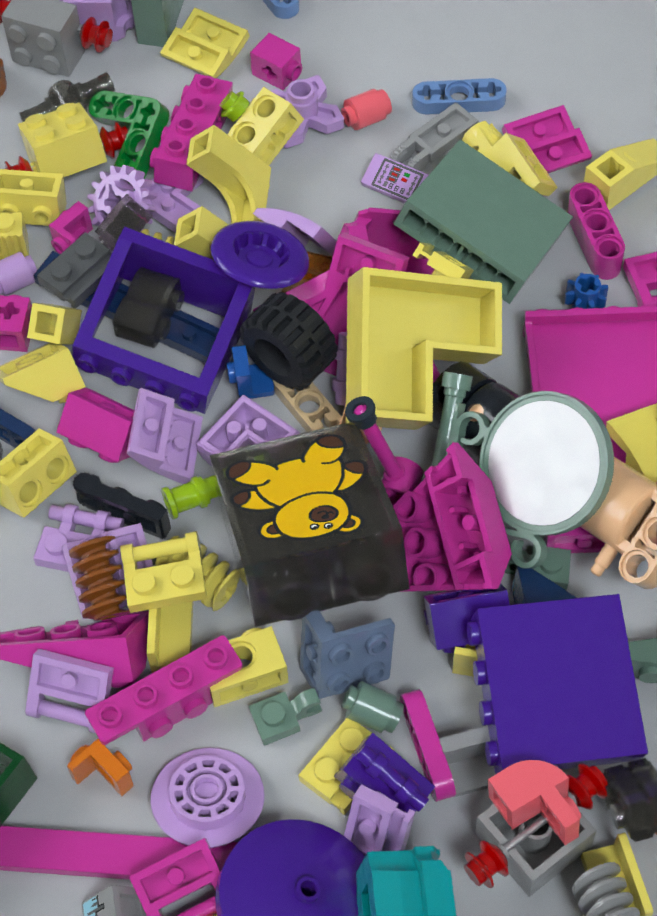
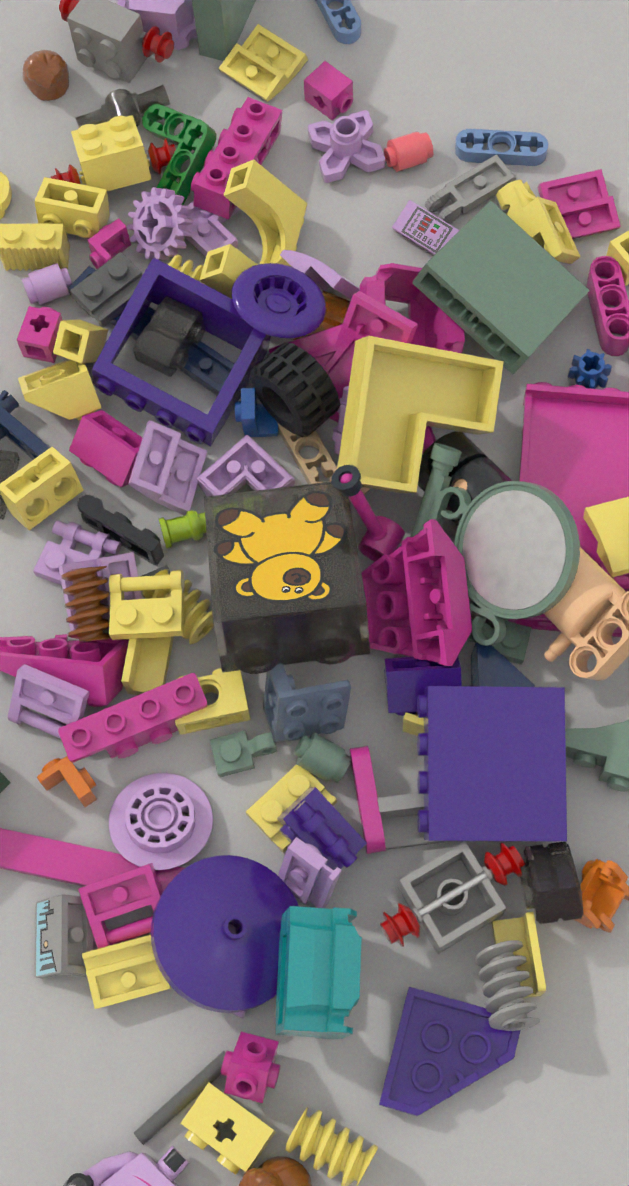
camera: 10 degrees right, 10 degrees up
clear smoke brick [95,194,153,251] -> none
lime plate [220,91,250,122] -> none
light yellow brick [227,87,304,165] -> none
light yellow plate [413,243,474,279] -> none
coral brick [488,760,581,845] -> none

